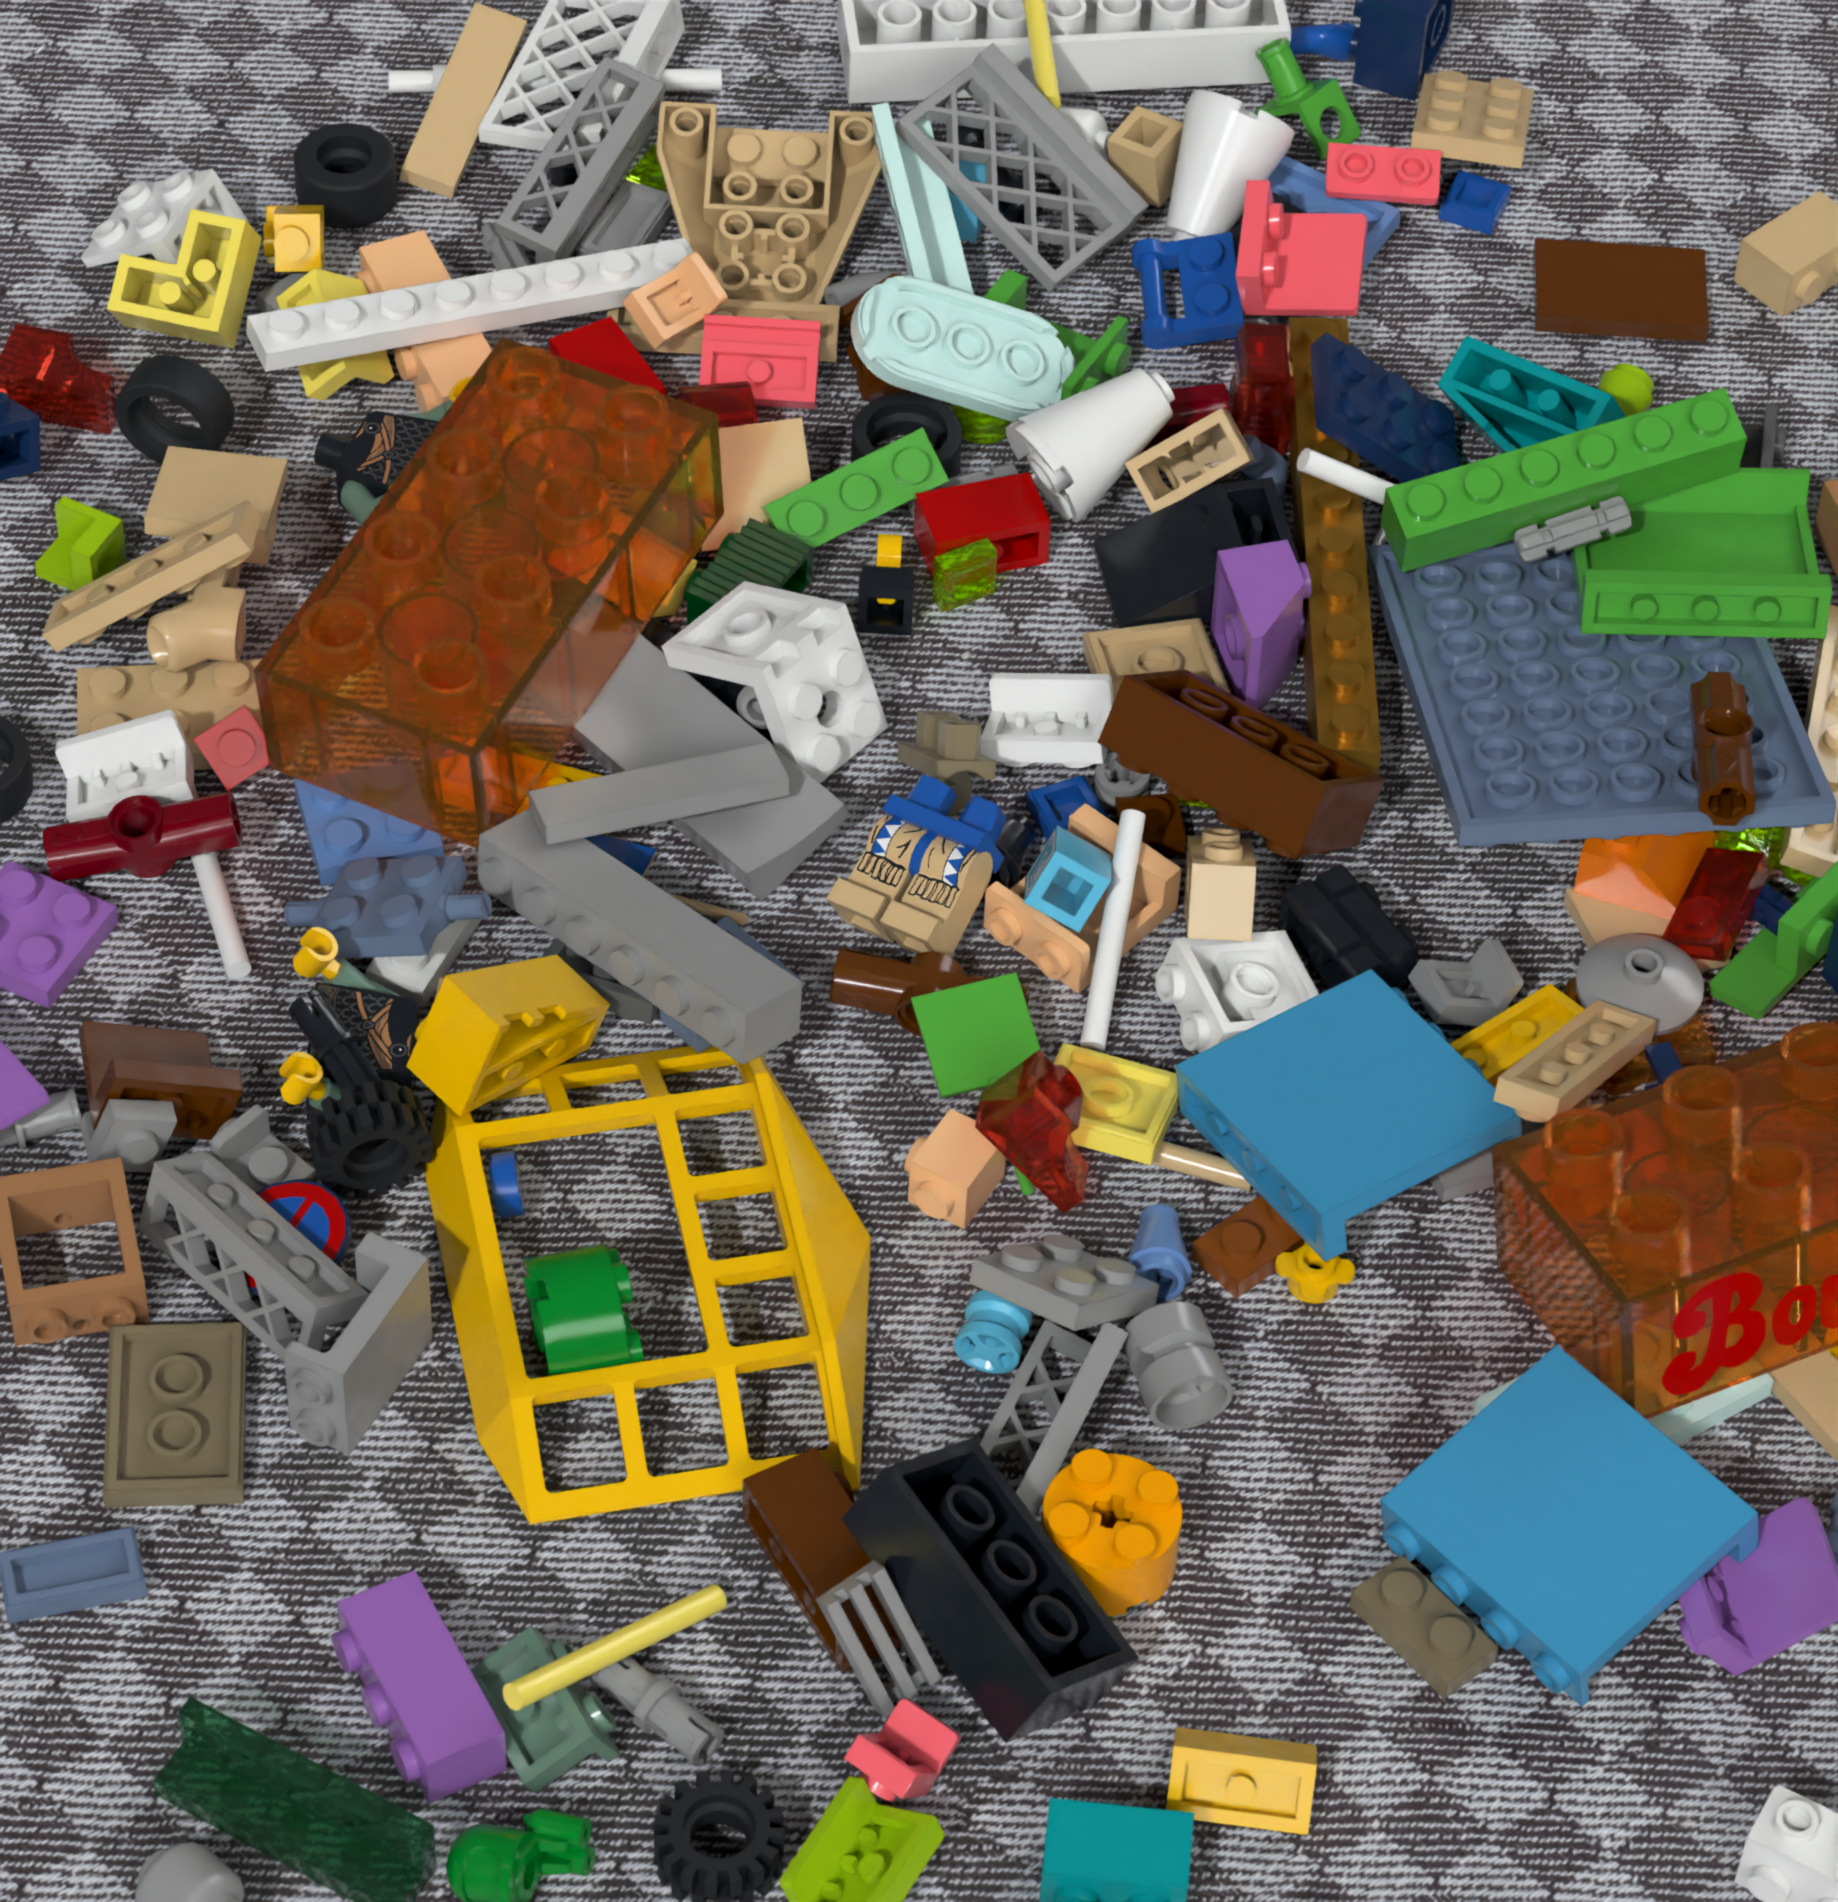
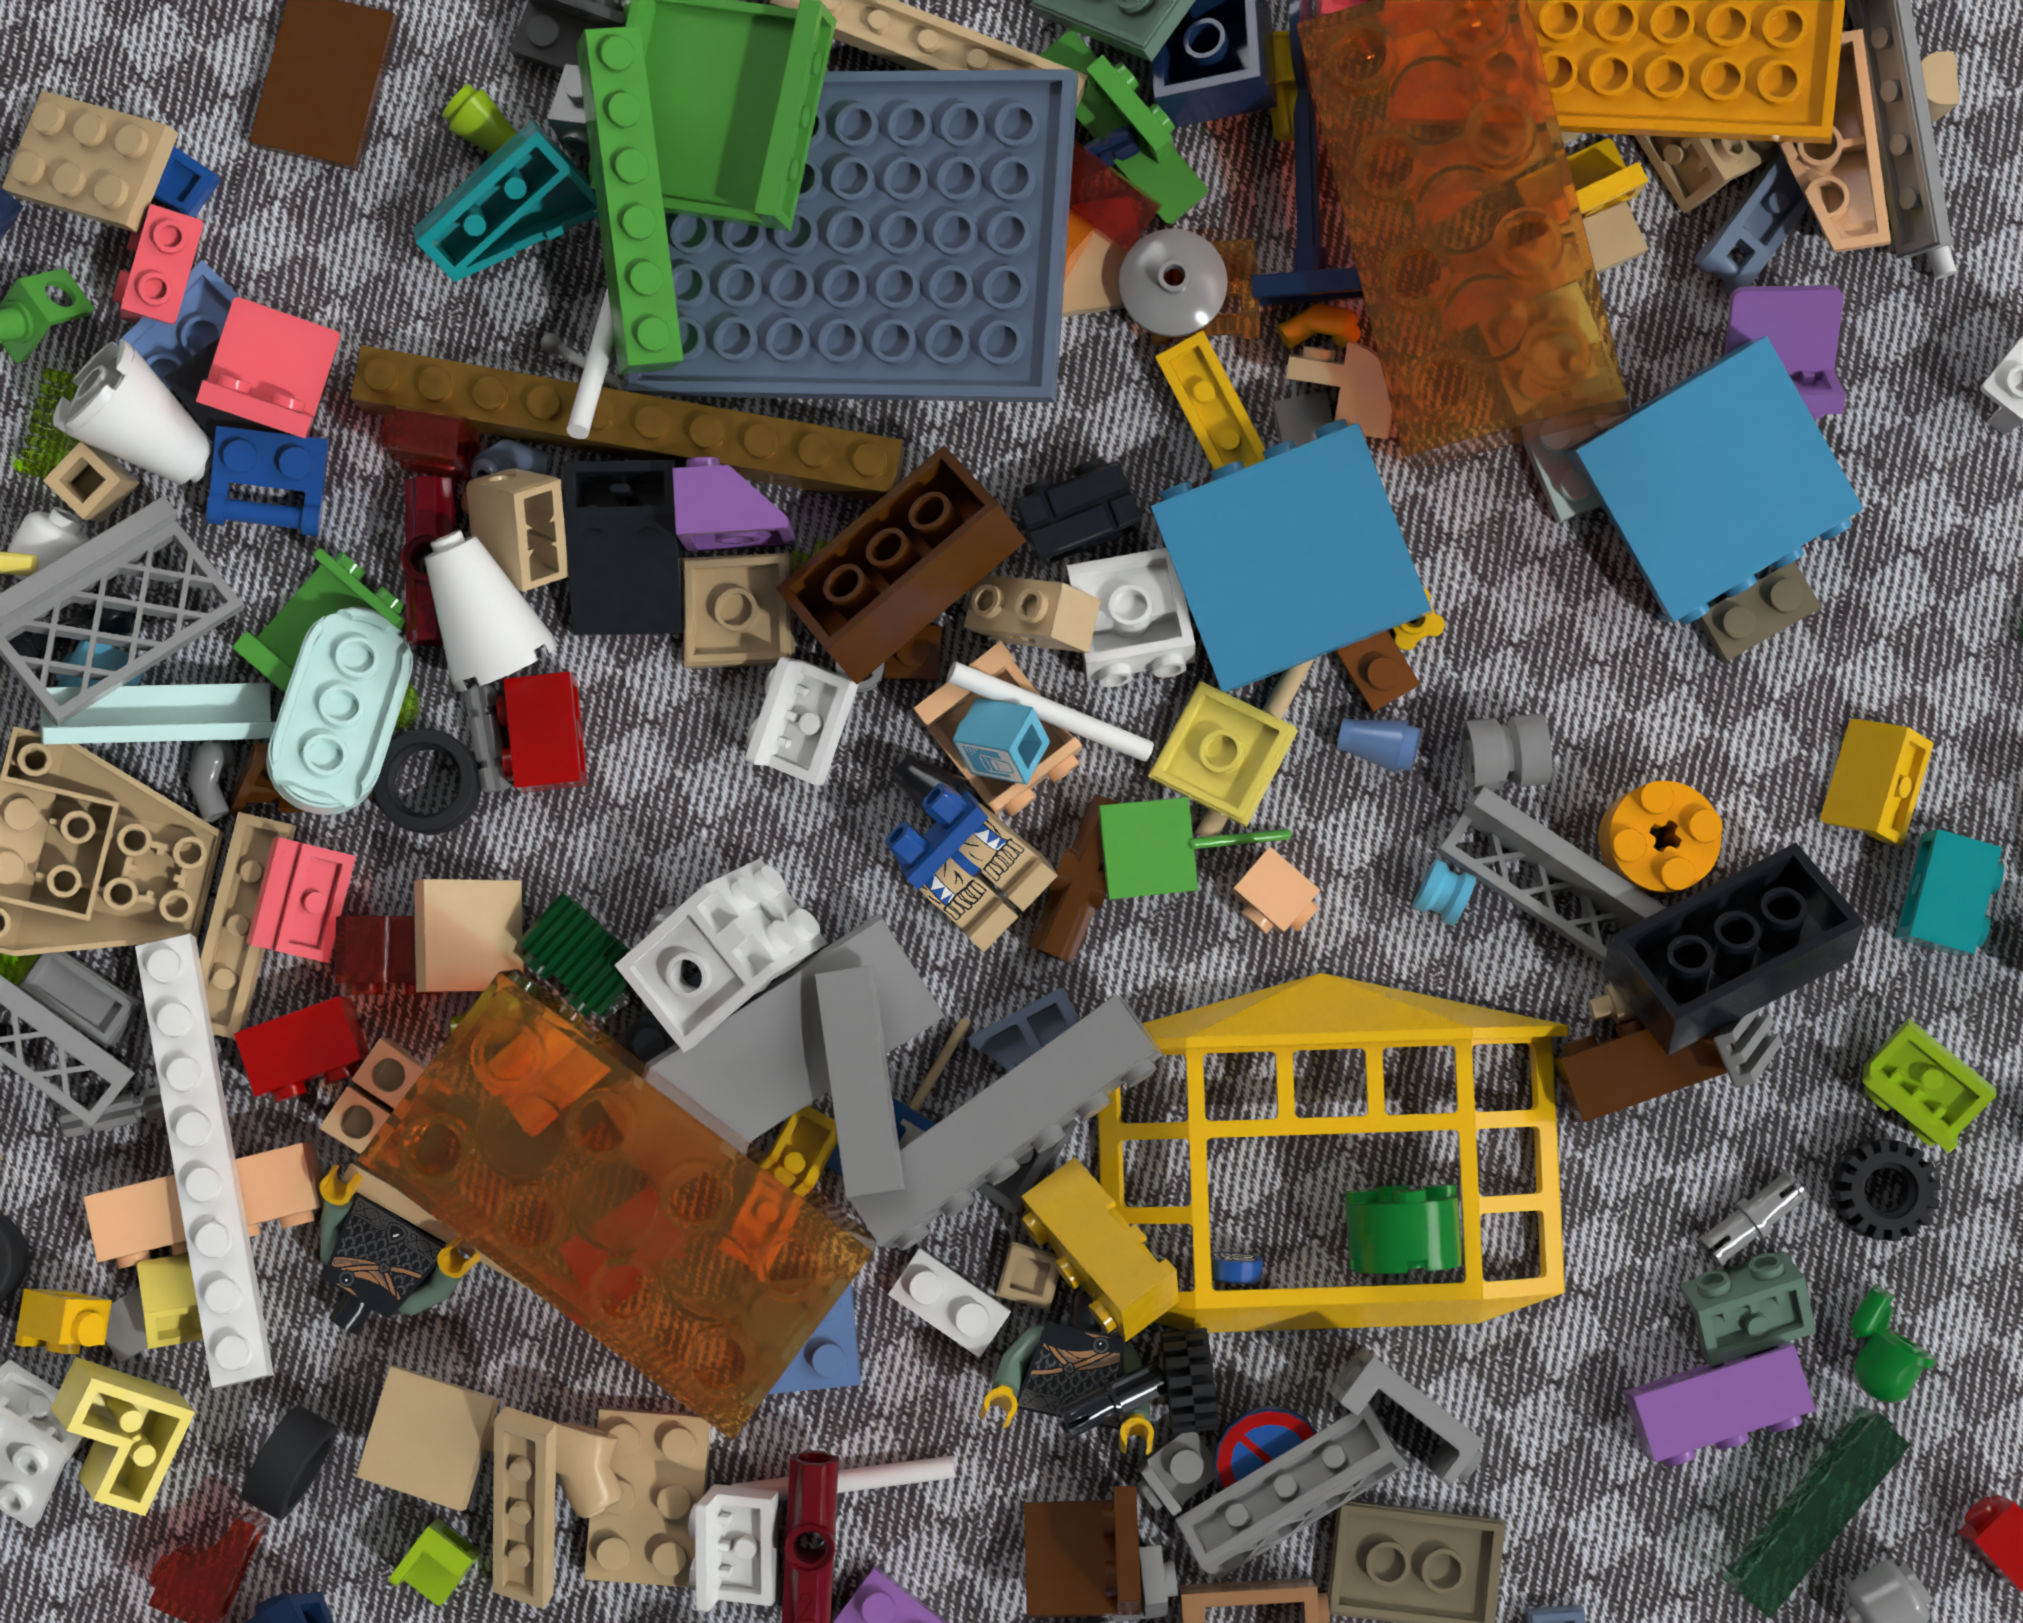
camera: 75 degrees left, 35 degrees up
plate [192,704,280,791] -> none
sand blue plate [284,855,492,959] -> none
light yellow bar [503,1584,727,1711] -> none
light nougat bracket [622,251,728,350] -> none
bright green plate [761,427,949,548] -> none
coral bracket [844,1699,961,1802] -> none
black piece [857,534,915,636] -> none
dark tan hips [898,710,996,816] -> none
clear neon green tile [932,538,997,613] -> none
light grey plate [969,1234,1160,1331] -> none
clear red arch [975,1049,1089,1214] -> none
blue tile [1026,775,1109,842] -> none
dark blue plate [1310,332,1459,483] -> none
light grey bracket [1408,939,1523,1026] -> none
tan plate [1493,1000,1657,1123] -> none
light grey axle [1513,496,1632,563] -> none
reddish brown piece [1689,671,1756,826] -> none

